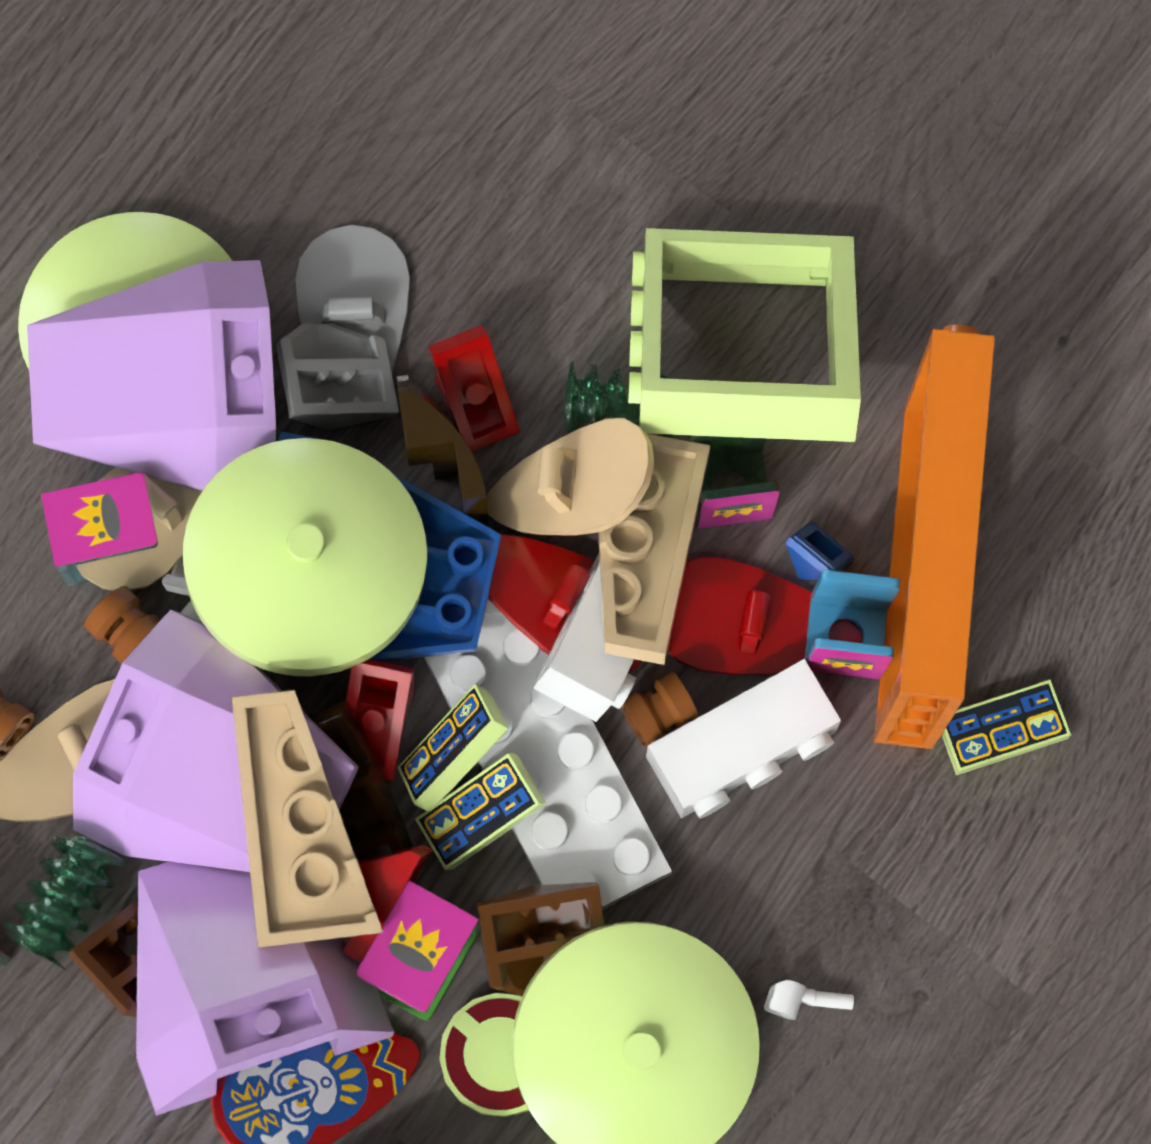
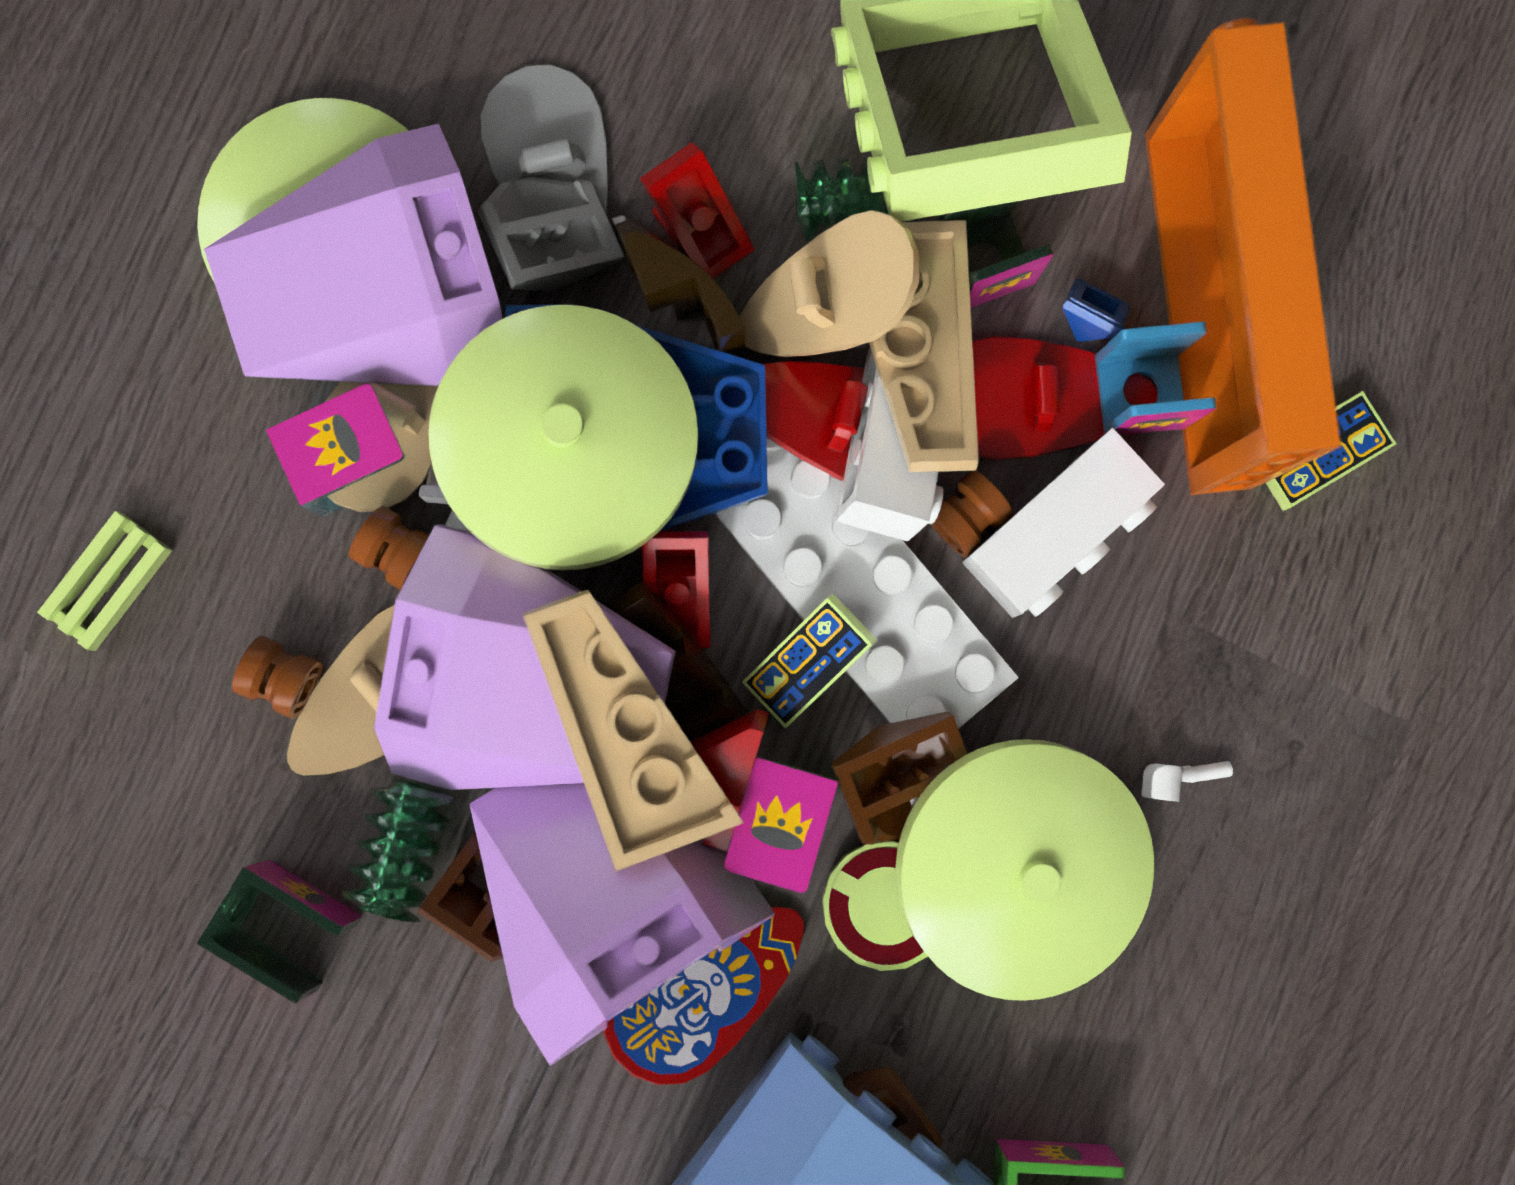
camera: 10 degrees left, 10 degrees up
tile [398,684,508,813] -> none

